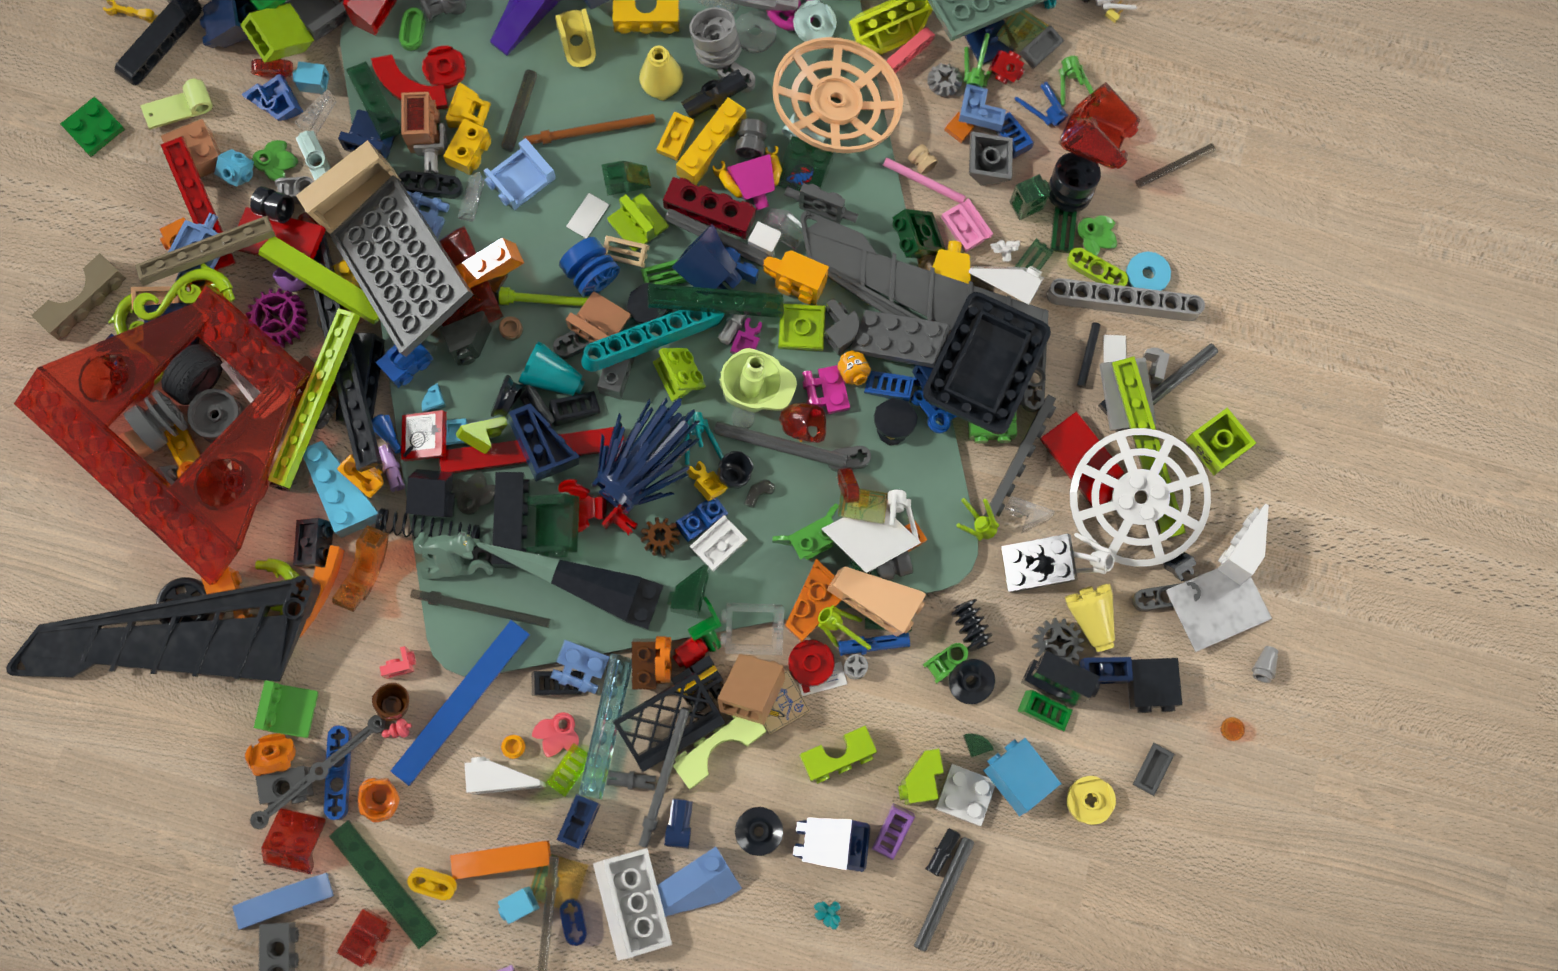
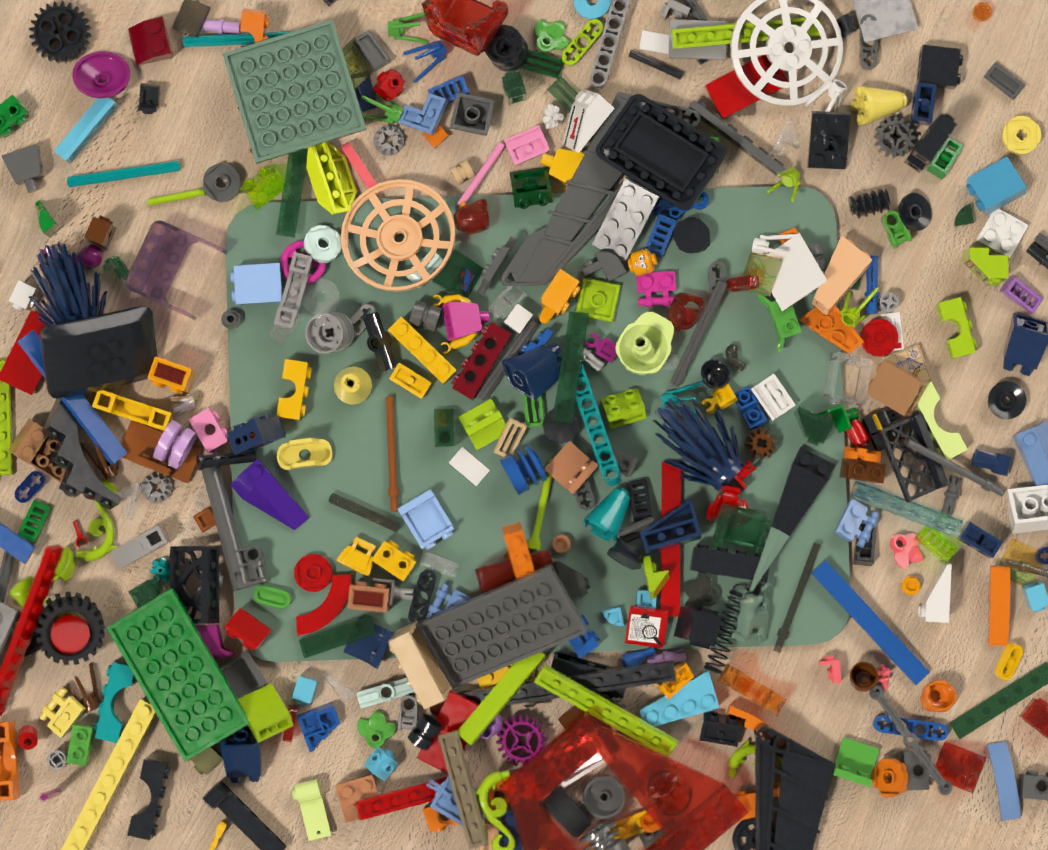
camera: 80 degrees left, 10 degrees up
none -> clear red piece [454,198,490,234]

